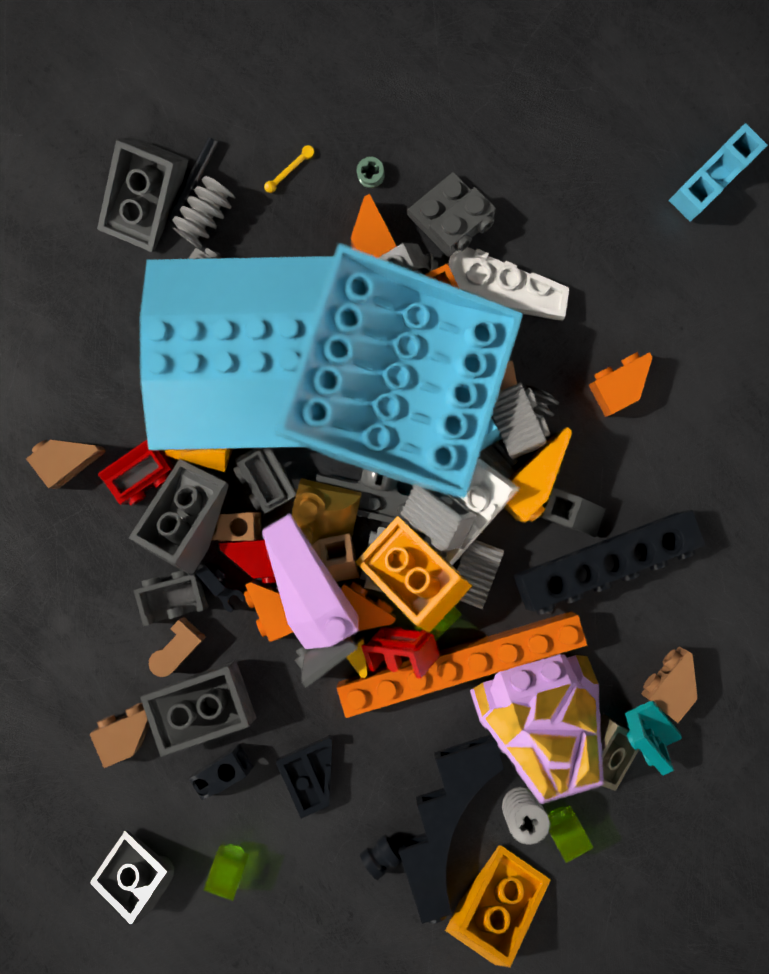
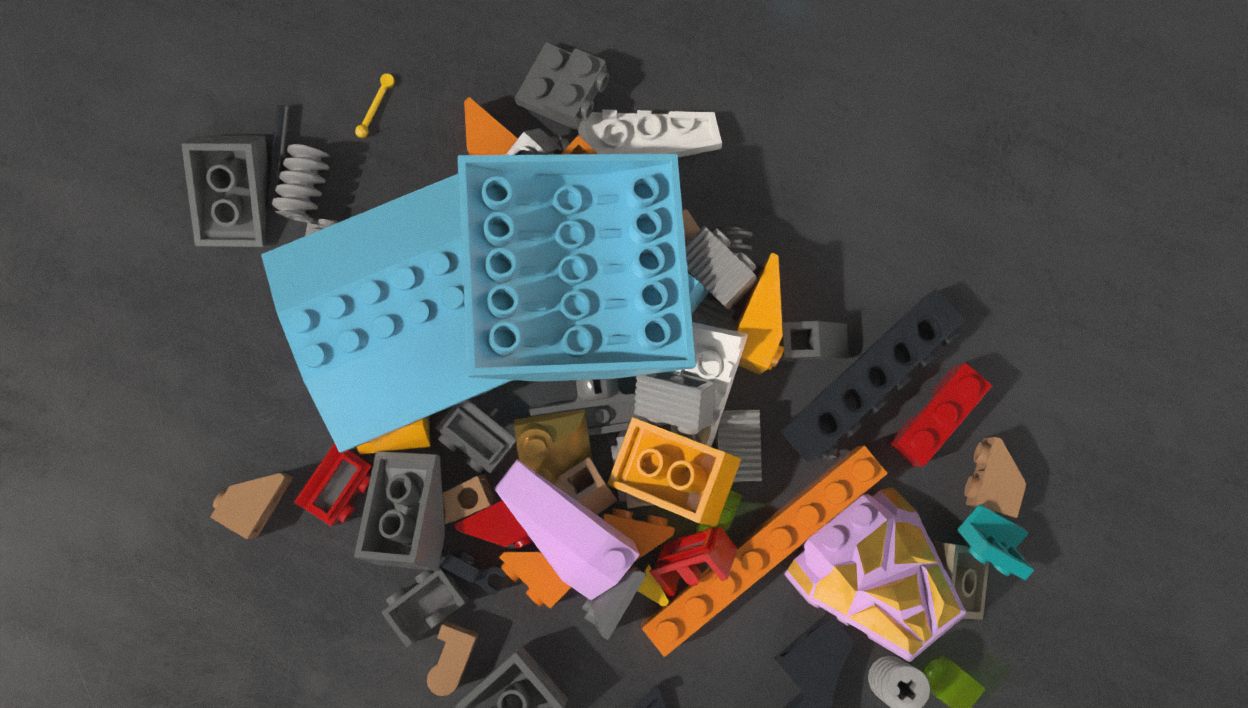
camera: 30 degrees left, 5 degrees down
sand green bush [357,157,385,188] -> none
orange slope [589,352,652,417] -> none
none -> red arch [888,363,992,467]

